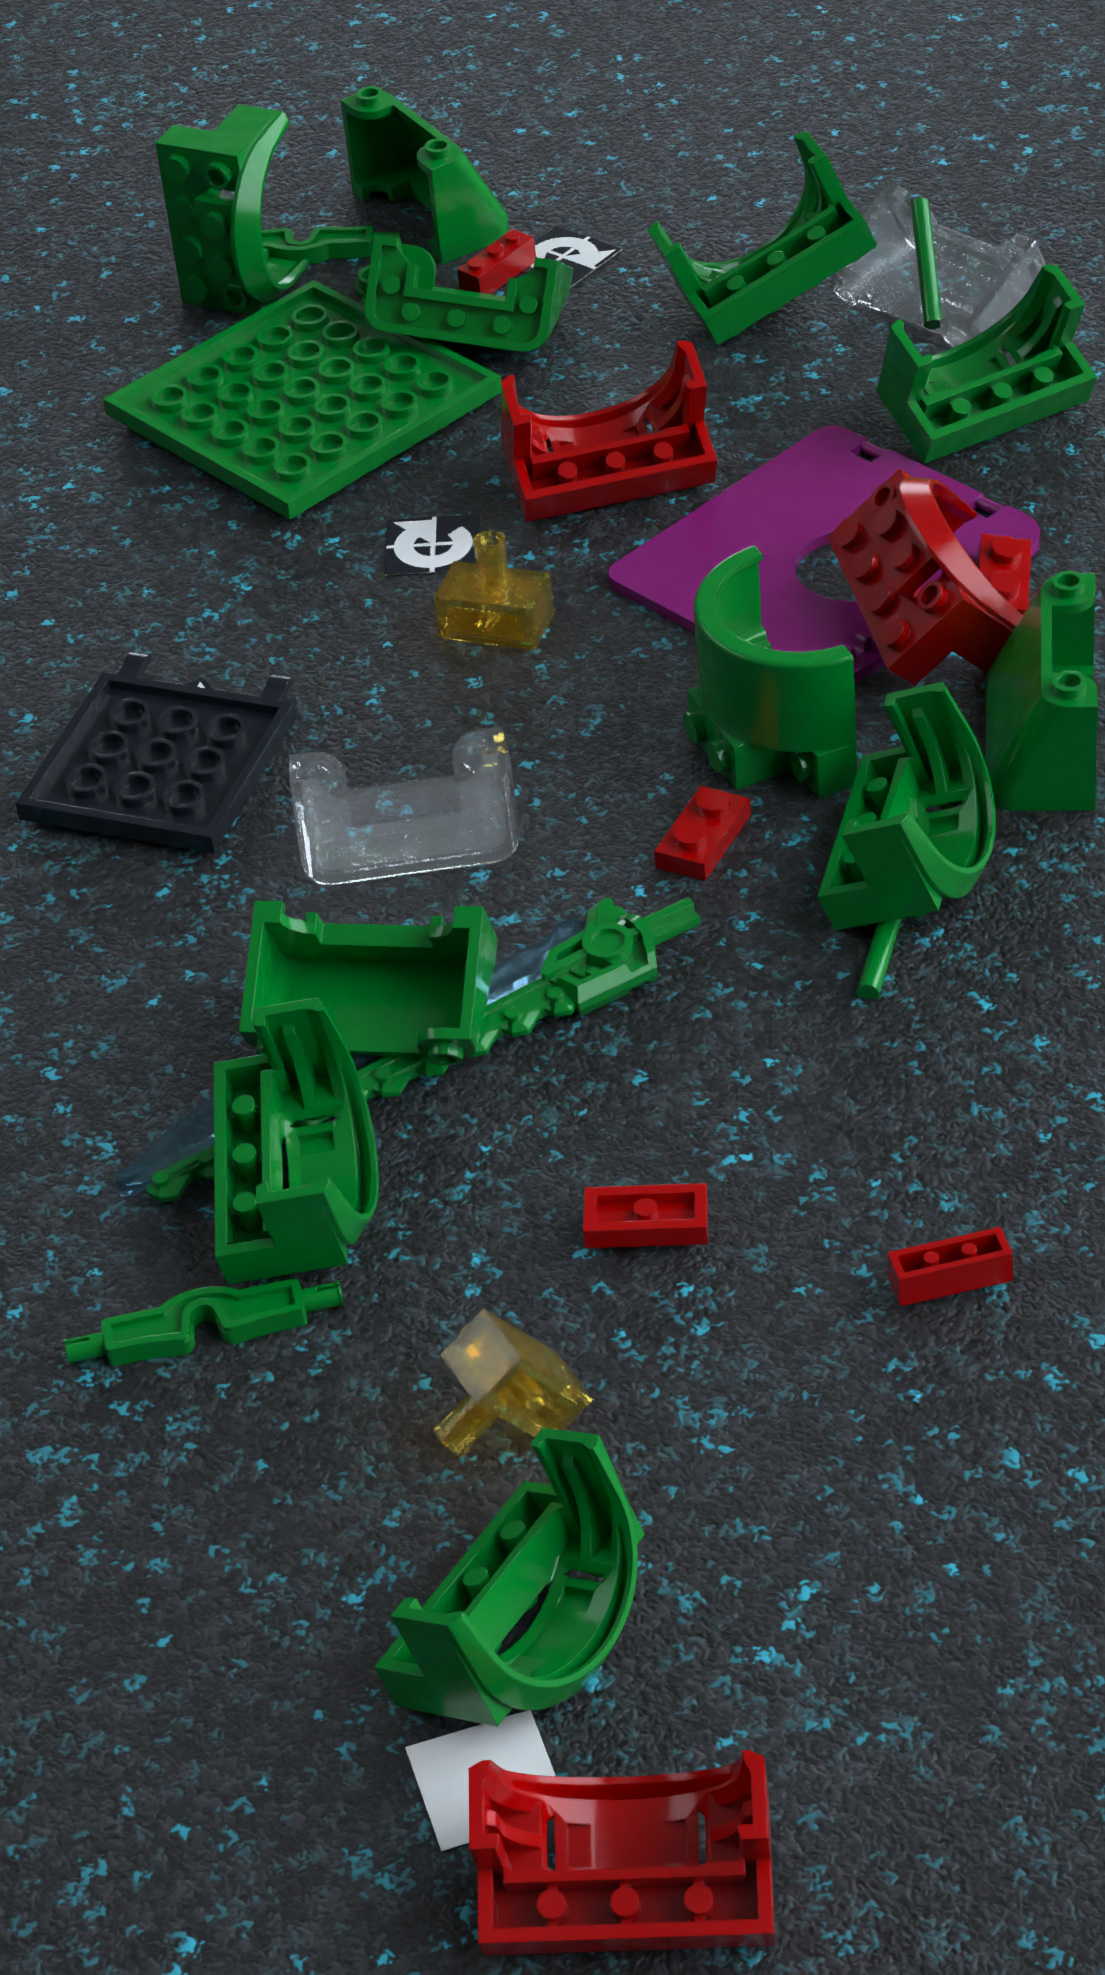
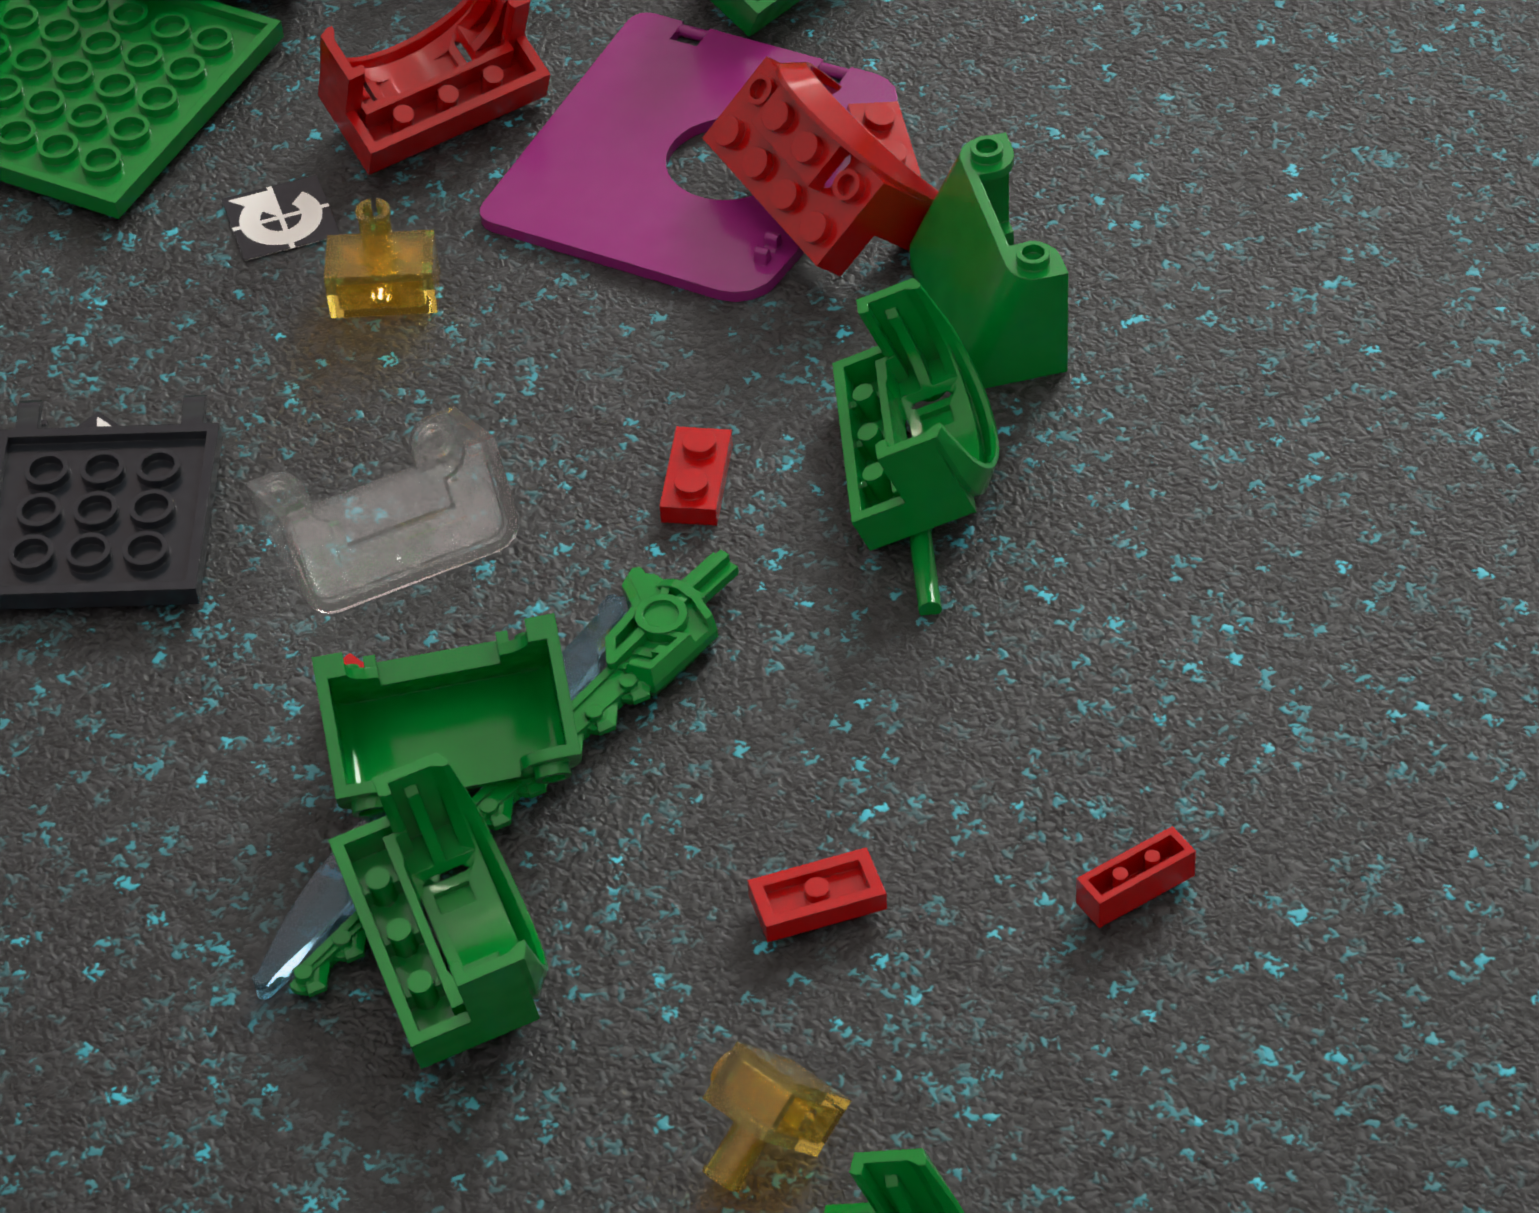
camera: 20 degrees left, 5 degrees up
green piece [64,1278,344,1366] -> none
green piece [683,545,857,799] -> none

